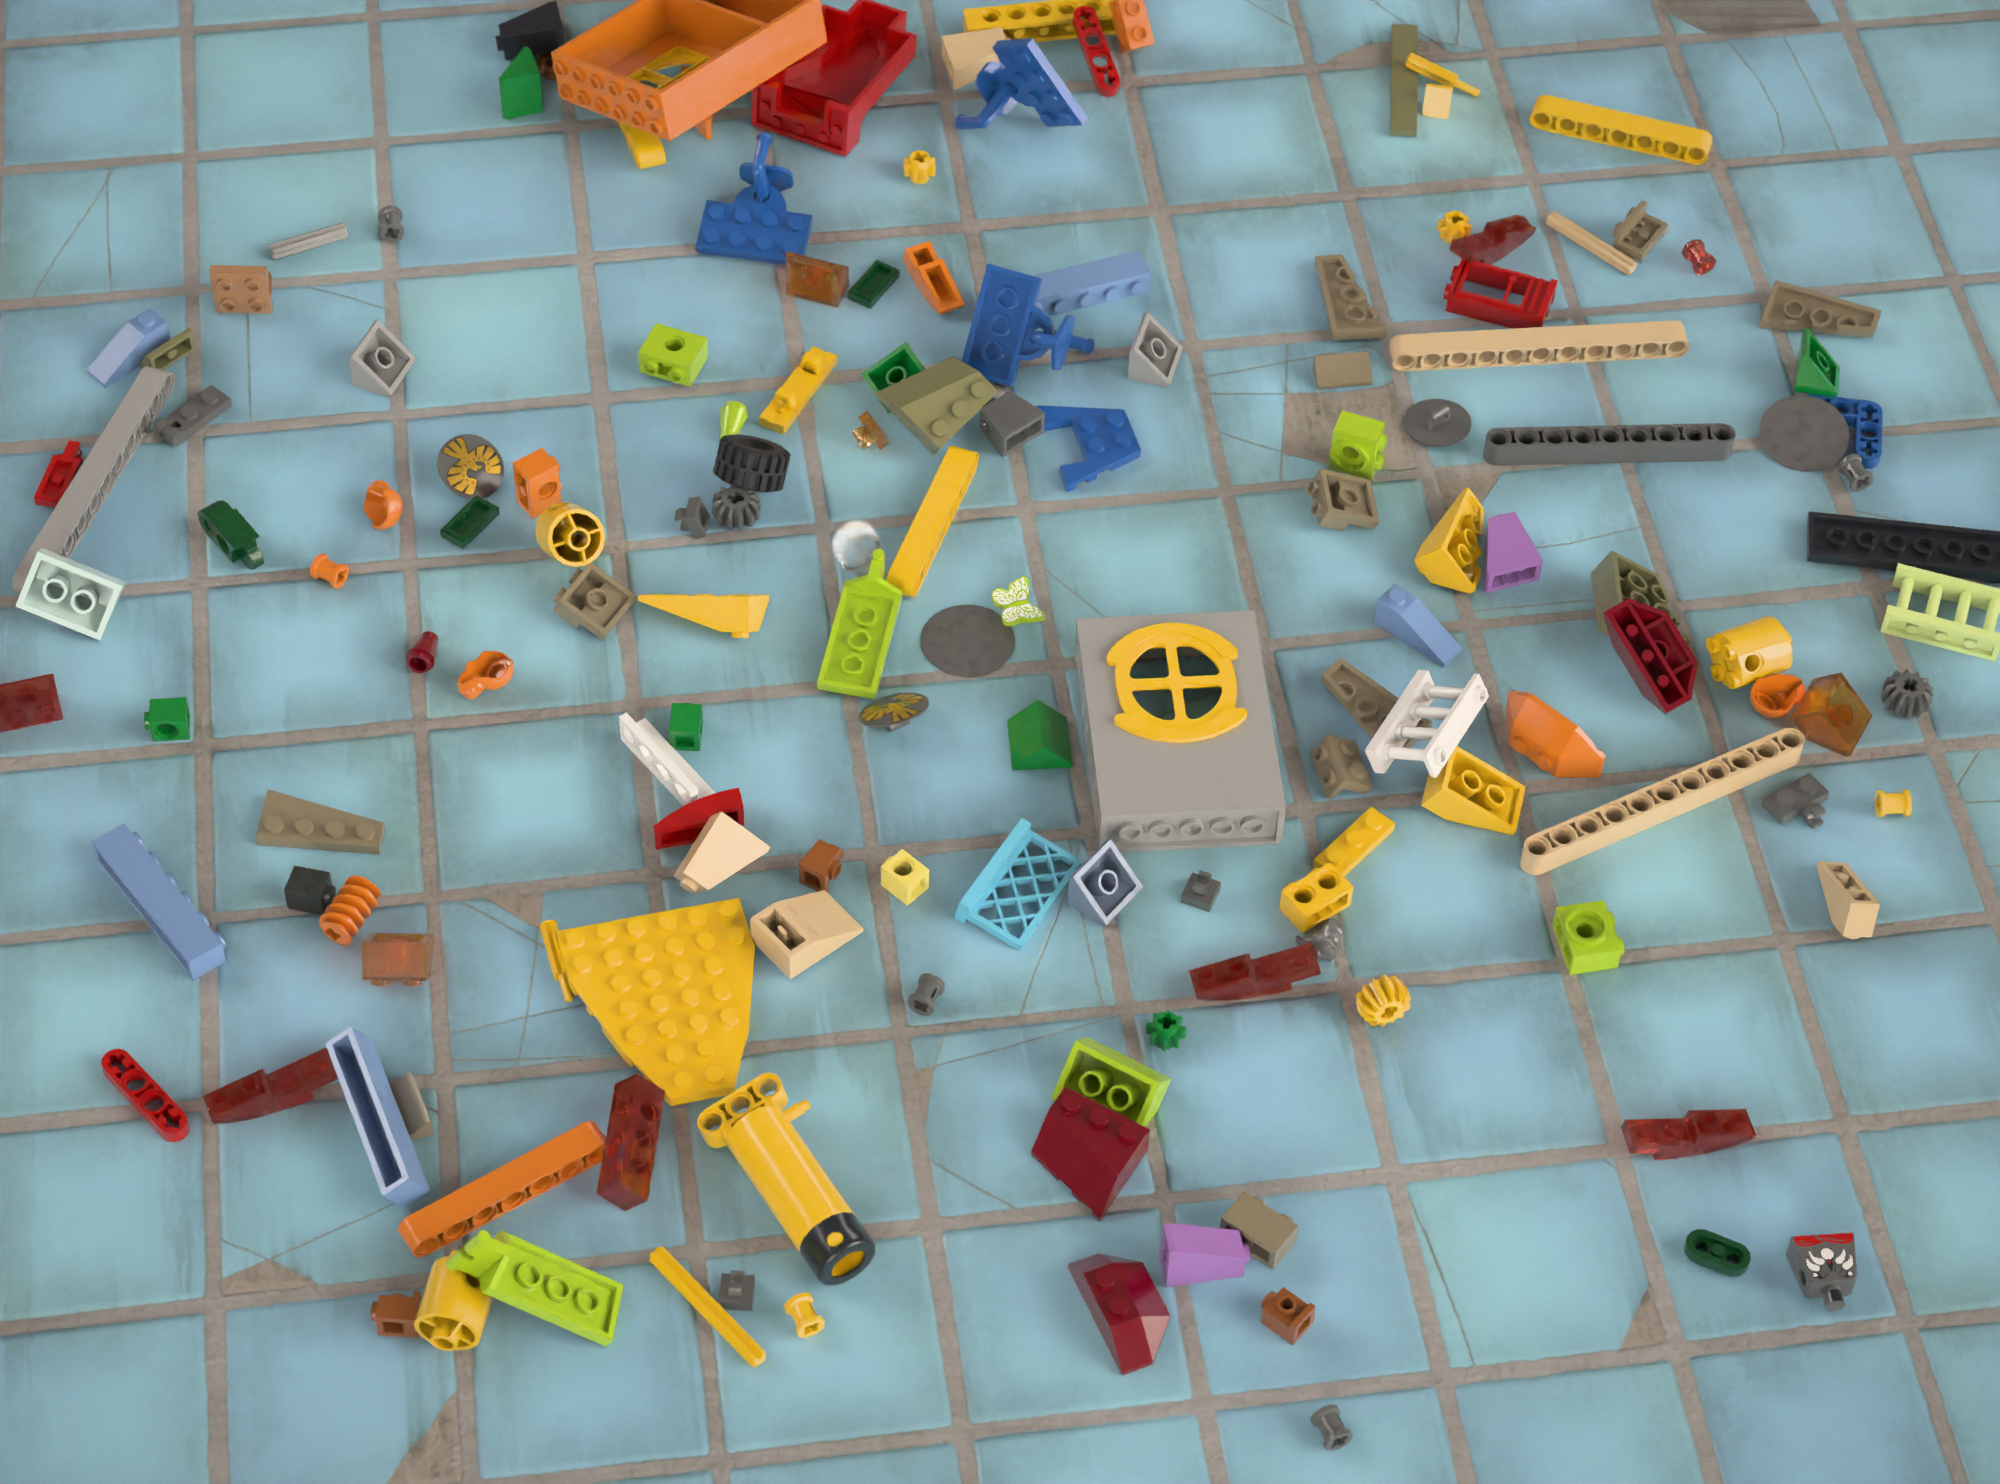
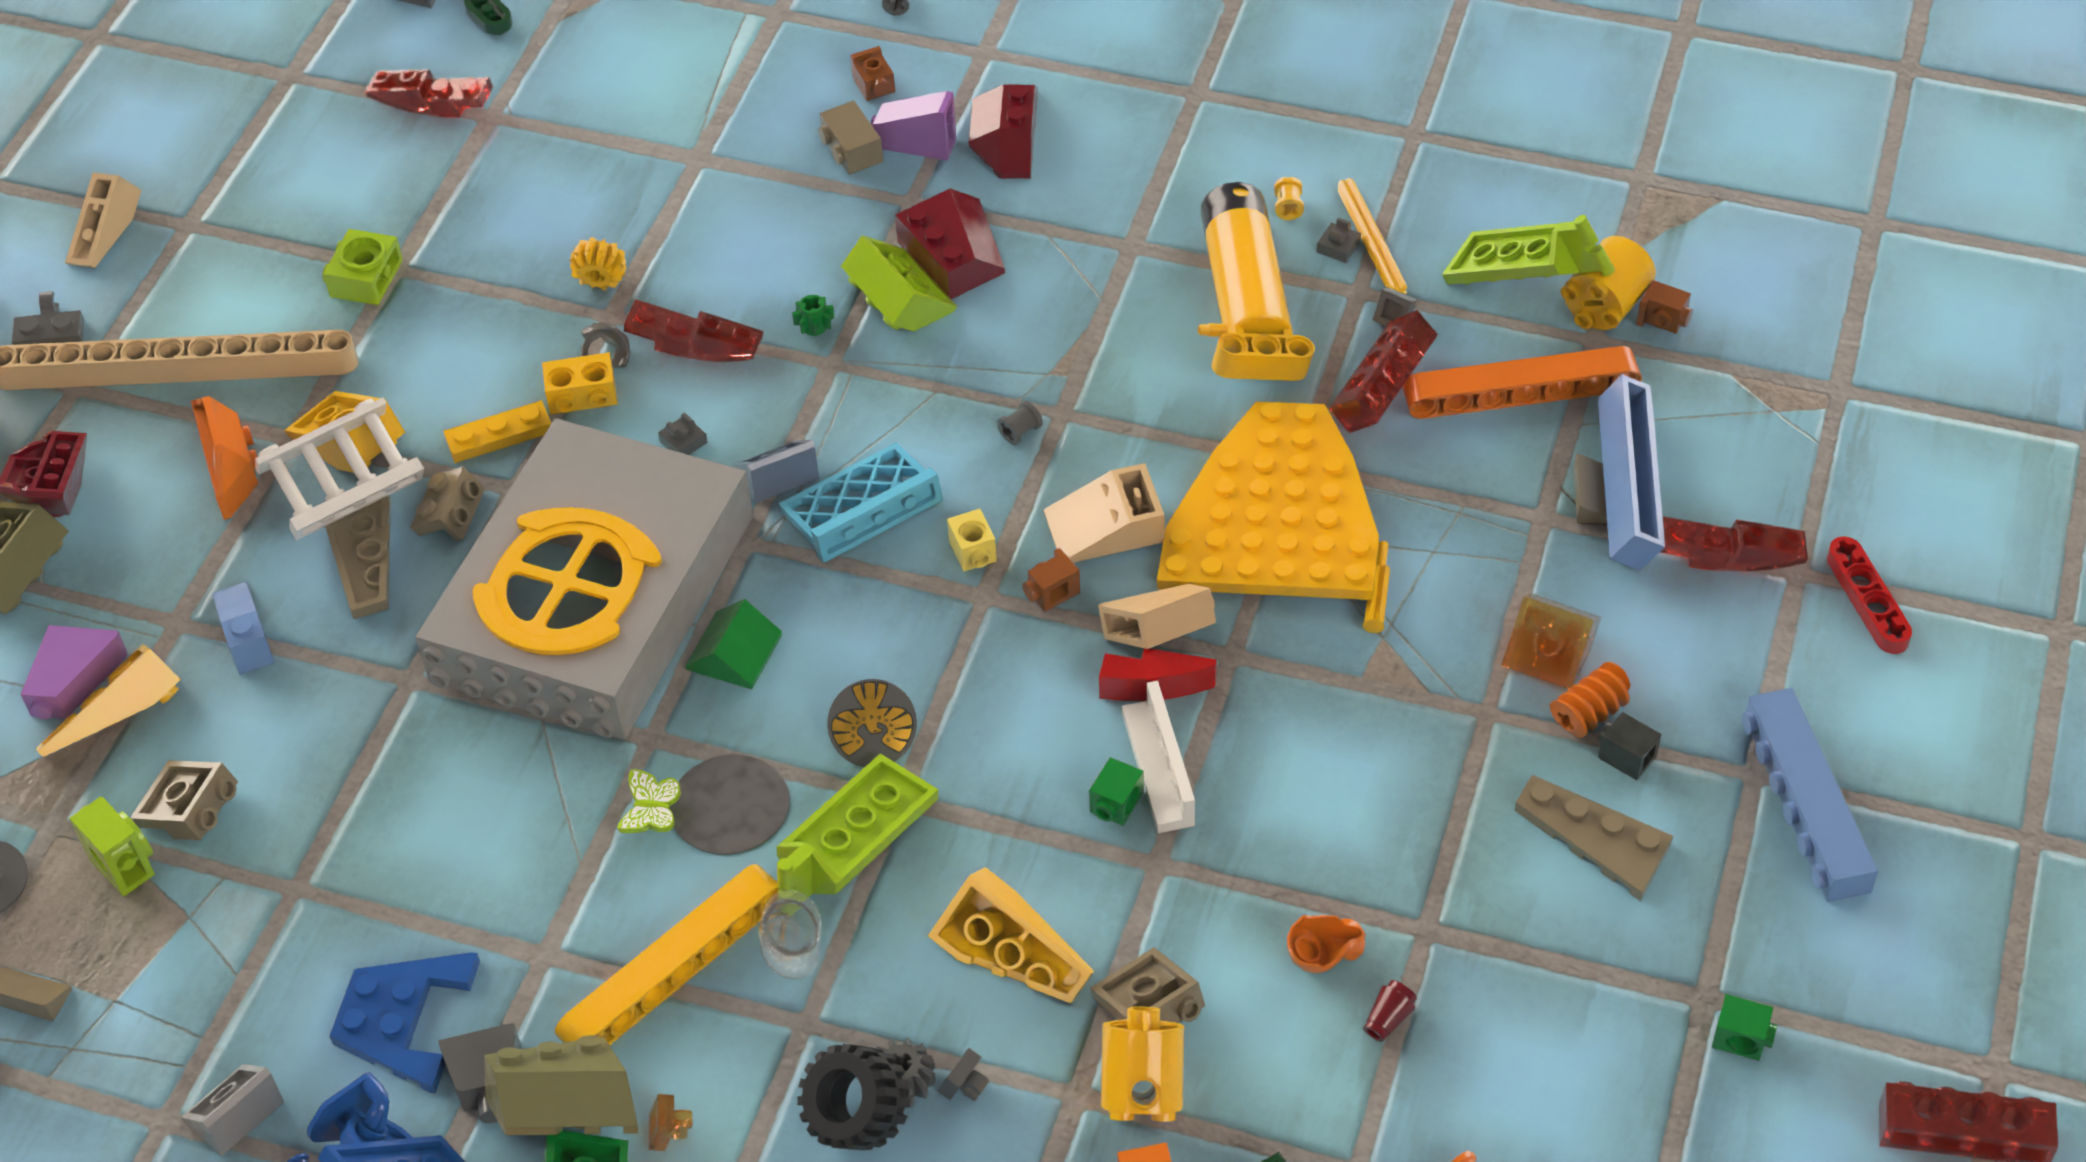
camera: 150 degrees left, 0 degrees up
none -> dark grey tile [1373,287,1417,333]

